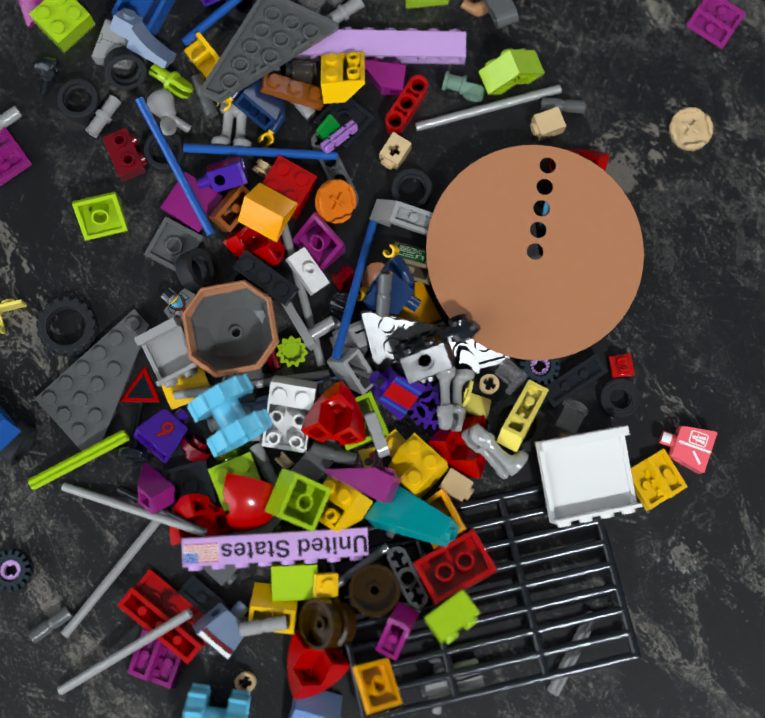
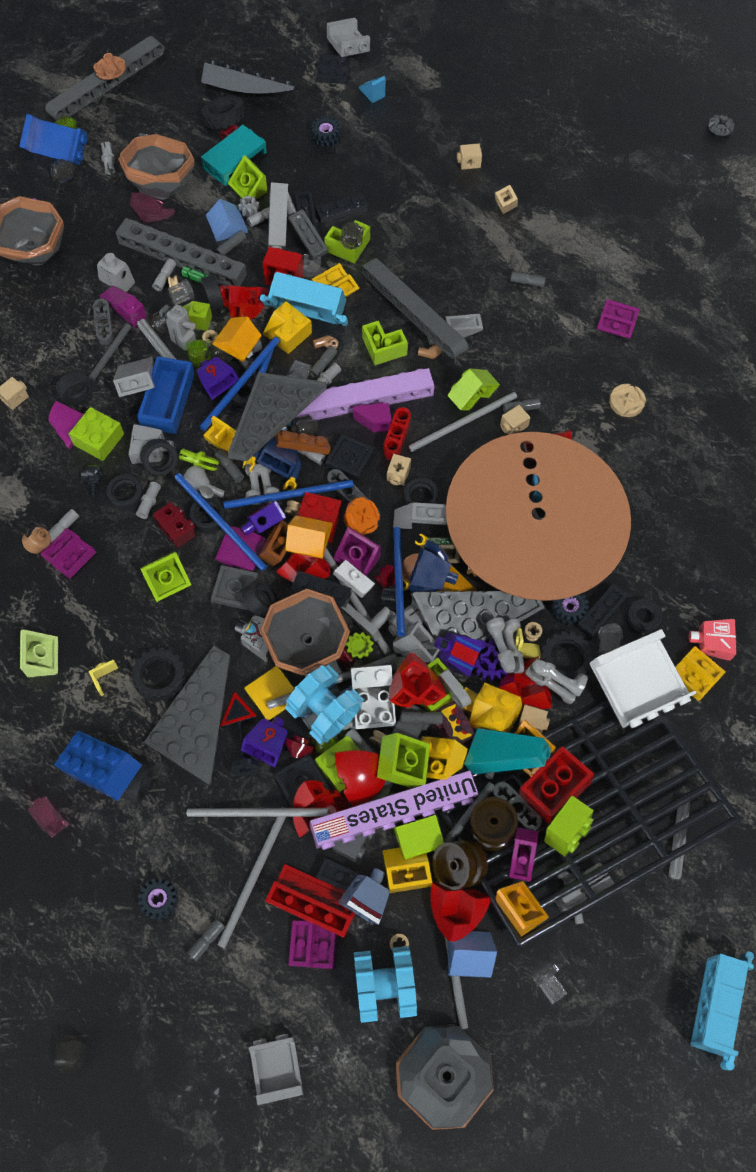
camera: 15 degrees left, 15 degrees down
lime axle [28,430,129,490] -> none
light grey piece [57,609,193,695] -> none
sand blue slope [110,8,176,69] -> none
black piece [117,485,208,533] -> none
light grey panel [134,318,201,389] -> none
magenta slope [138,463,175,515] -> none
light grey piece [239,615,287,637] -> none
yellow plate [313,572,338,598] -> none
green slope [316,114,342,140] -> none
medium lavender axle [320,120,358,153] -> none
yellow slope [321,52,365,104] -> none
magenta slope [325,466,402,503] -> none
dark grey piece [376,270,393,317] -> none
black brick [395,314,481,384] -> none
sand green connector [442,71,485,102] -> none
tile [456,347,480,373] -> none
clear tile [495,357,527,395] -> none
light yellow slope [497,380,549,452] -> none
red tile [607,353,635,380] -> none

